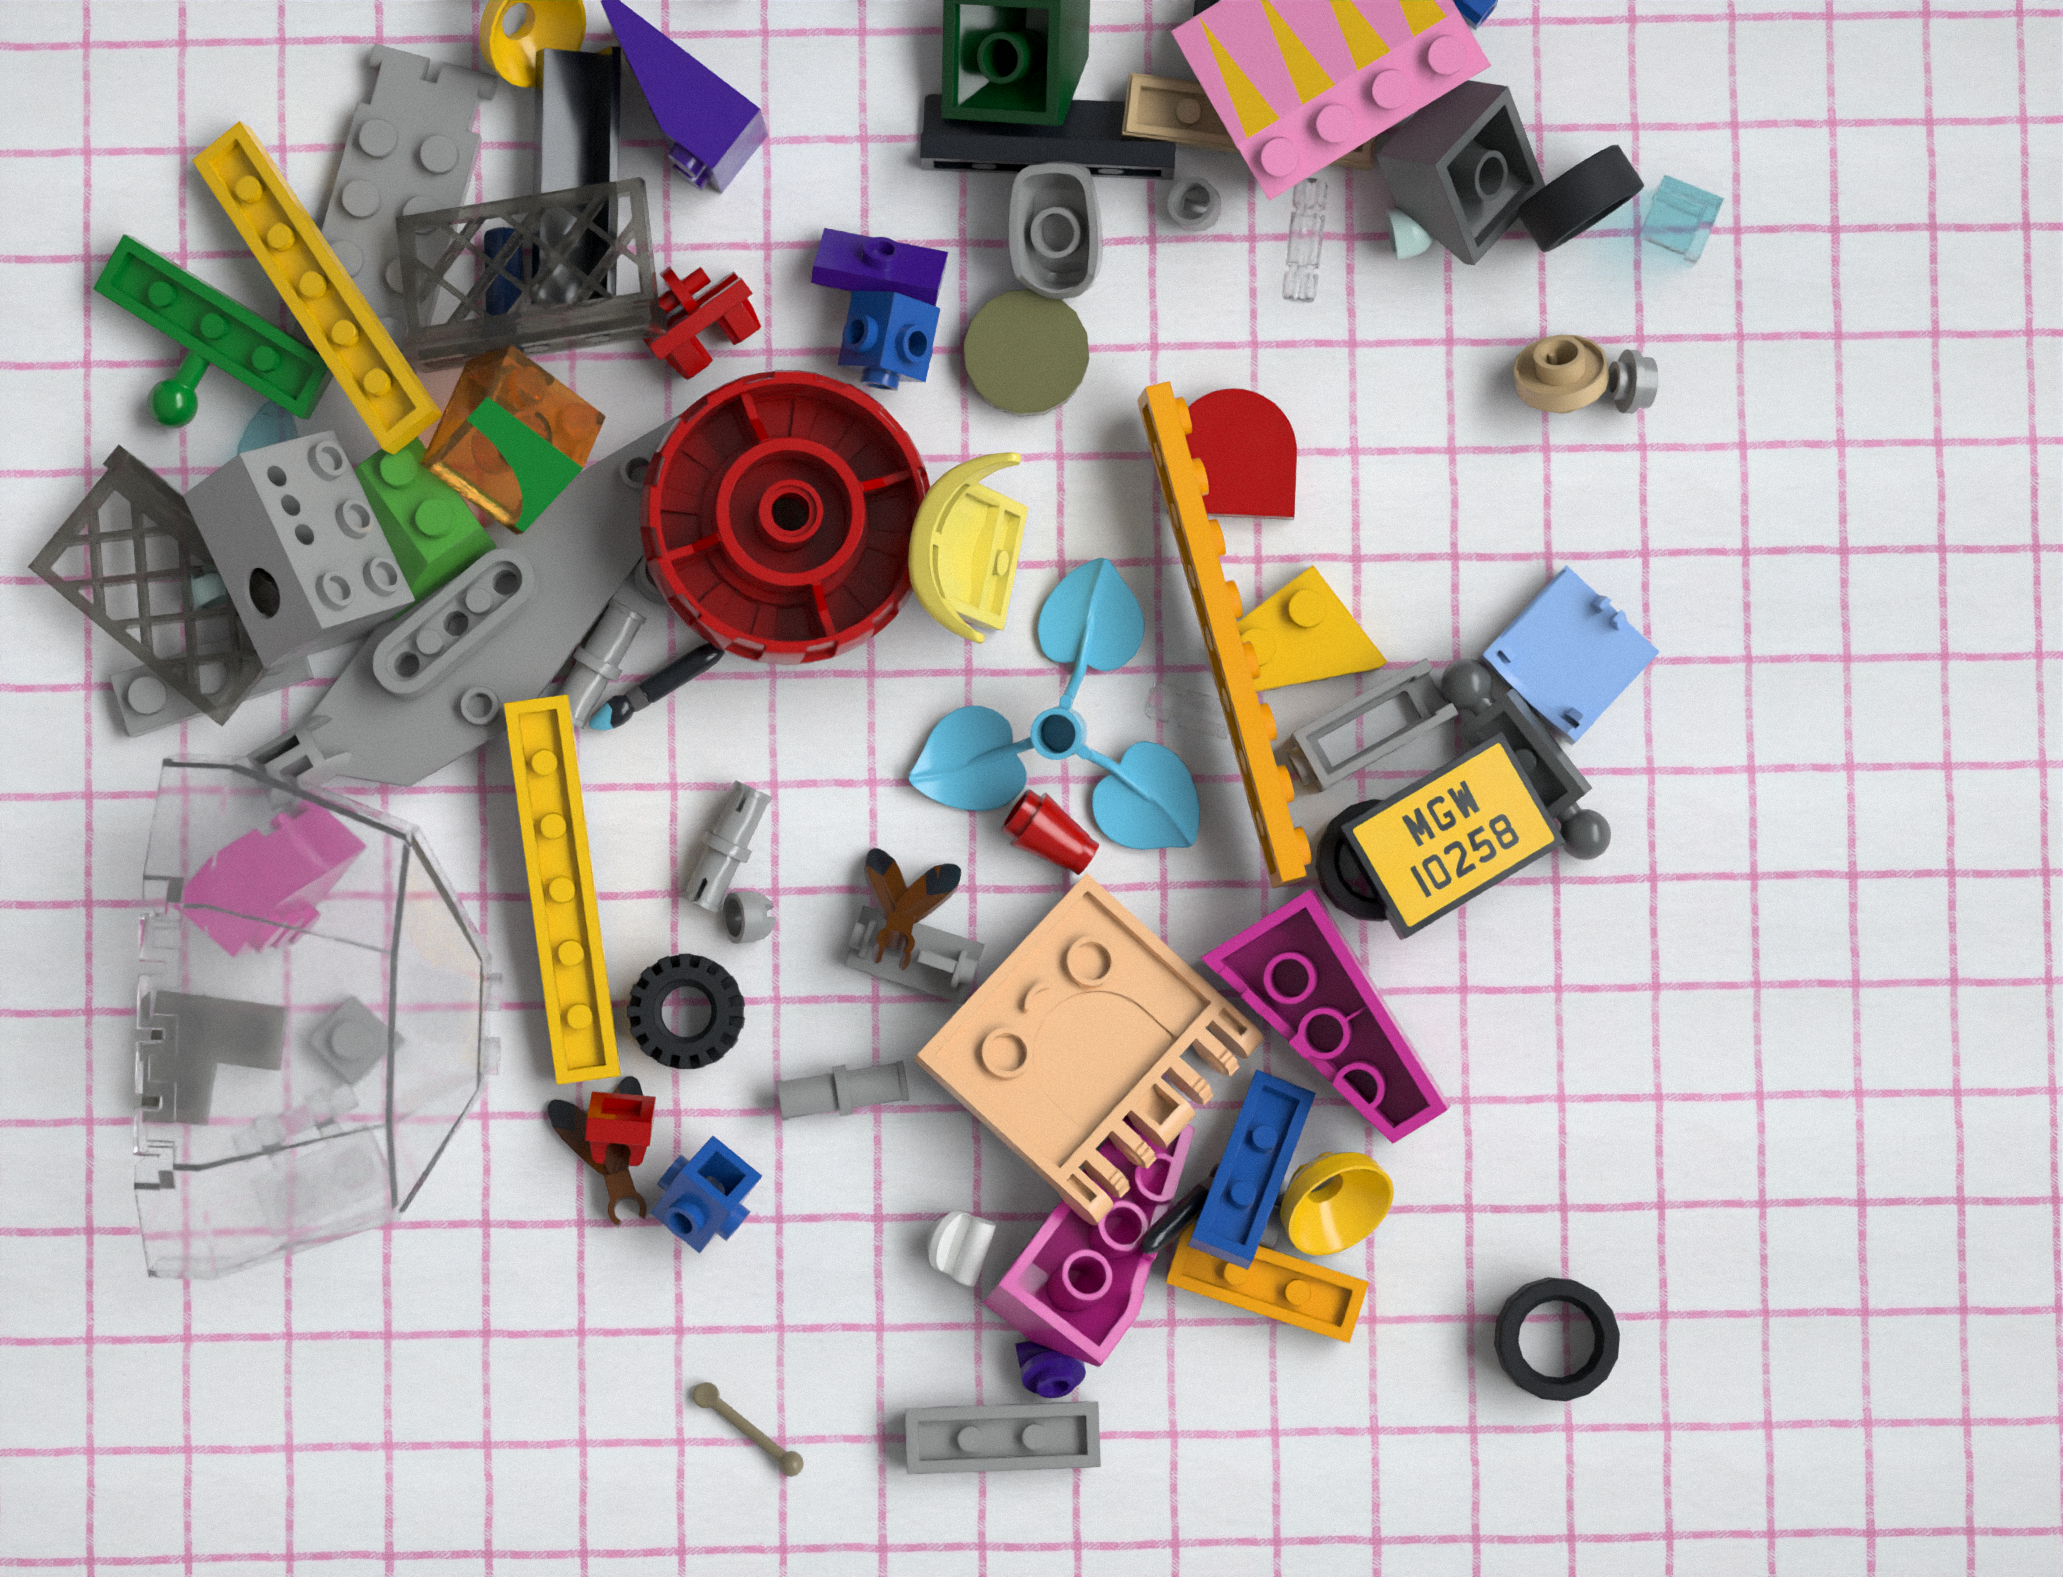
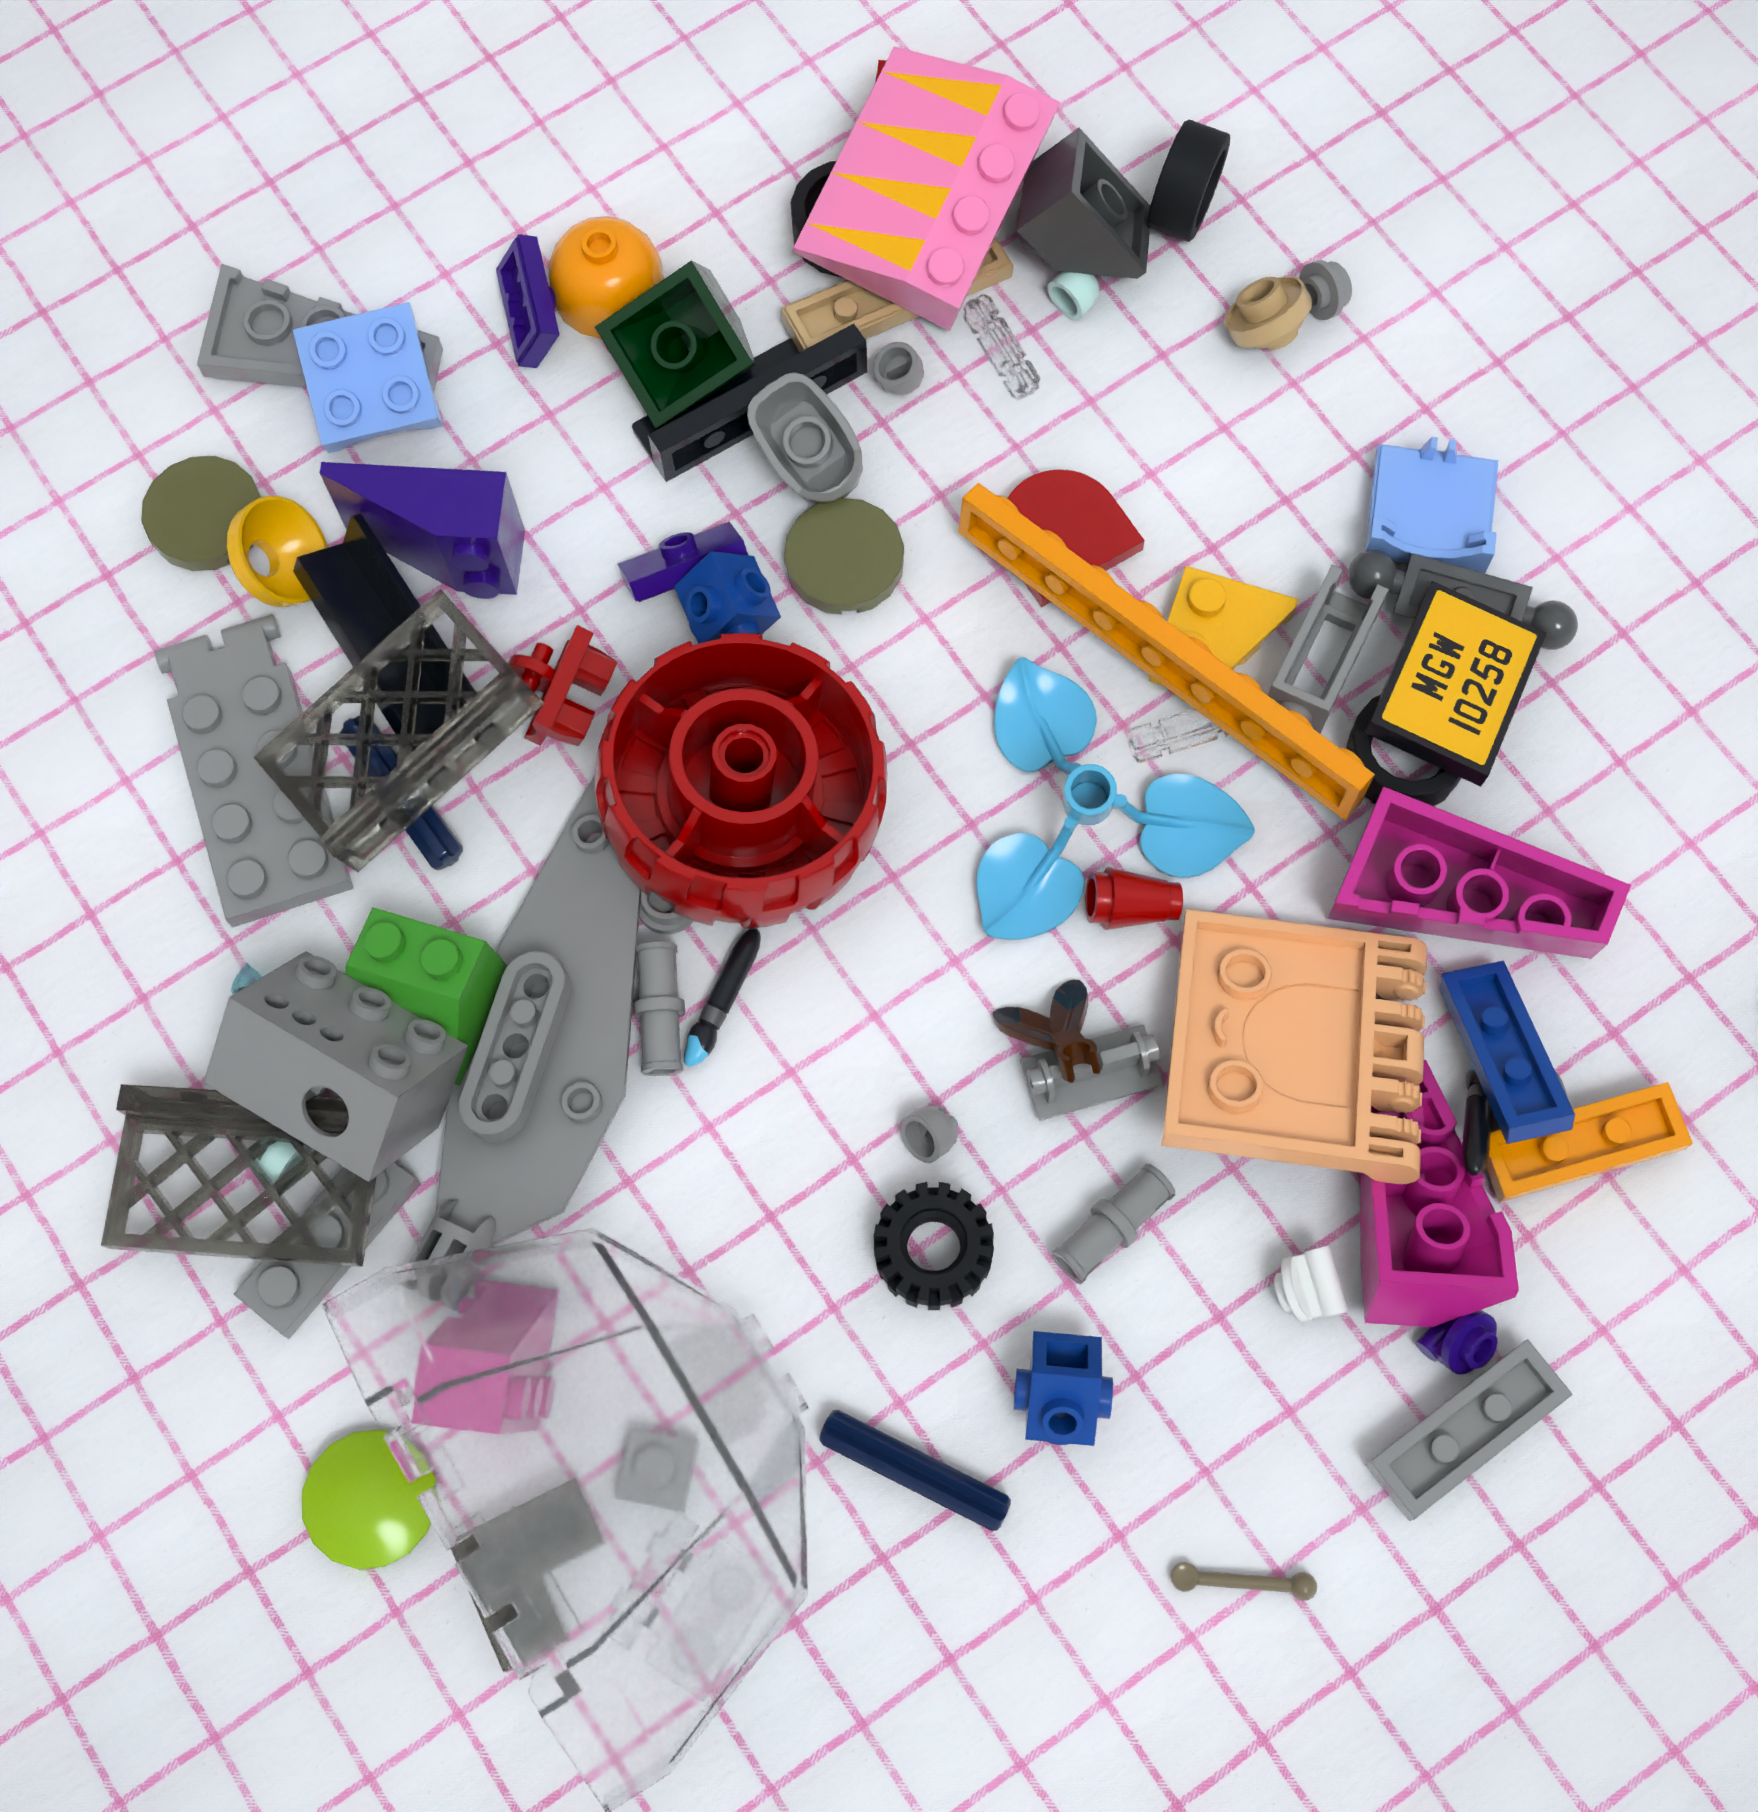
camera: 35 degrees left, 15 degrees down
green plate [93,234,334,429] -> none
yellow plate [192,121,443,455] -> none
clear orange slope [420,344,606,535] -> none
yellow plate [504,694,621,1085] -> none
reddish brown piece [548,1076,647,1228] -> none
red tile [585,1091,656,1167] -> none
light grey pin [680,780,772,913] -> none
light yellow piece [908,452,1029,644] -> none
yellow piece [1280,1152,1394,1255] -> none
clear light blue panel [1638,175,1724,269] -> none
none -> lime dish [302,1430,440,1571]
none -> dark blue axle [819,1410,1011,1531]

